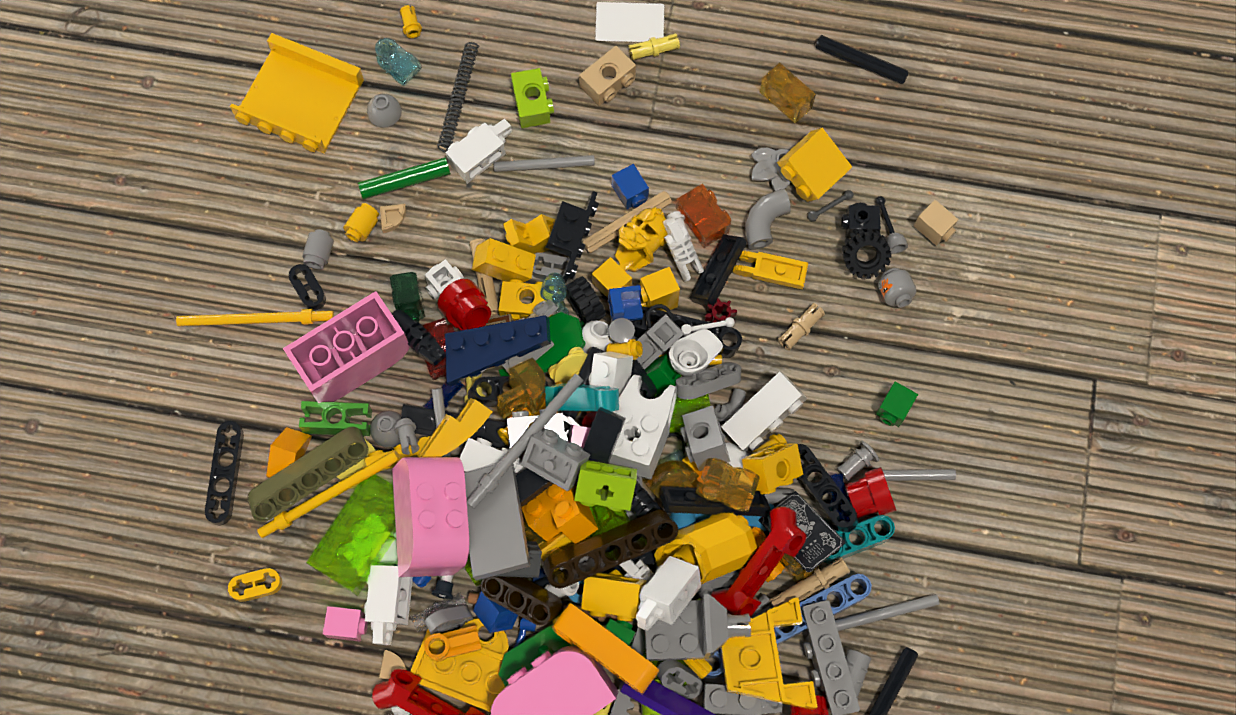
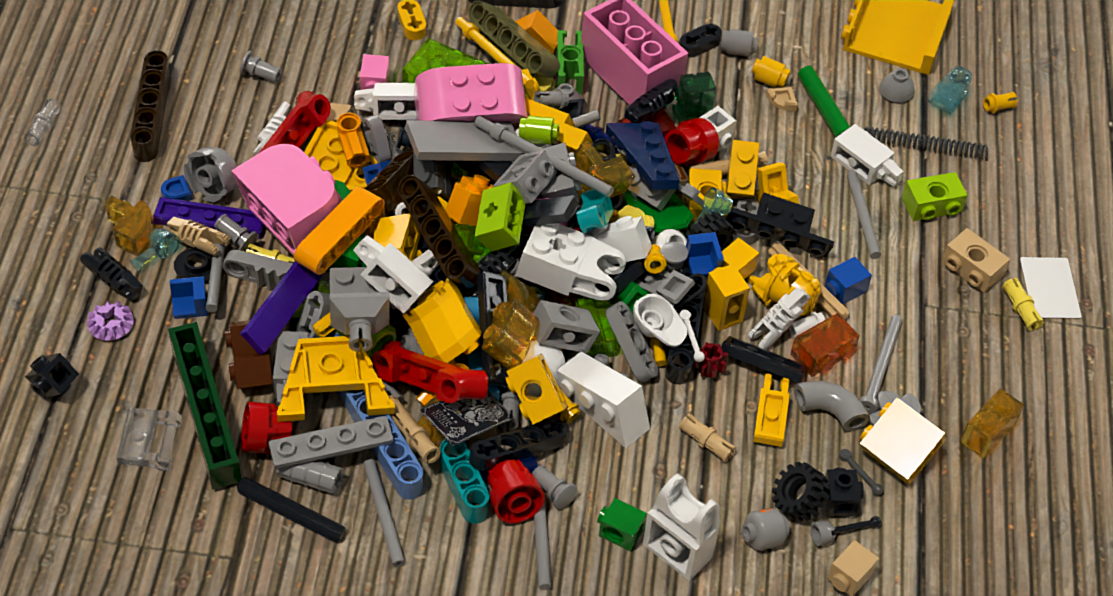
camera: 85 degrees right, 20 degrees down
black axle [815,35,909,84] -> none
none -> lime brick [519,116,559,145]
none -> white brick [643,473,720,581]
none -> light grey bar [859,314,902,414]

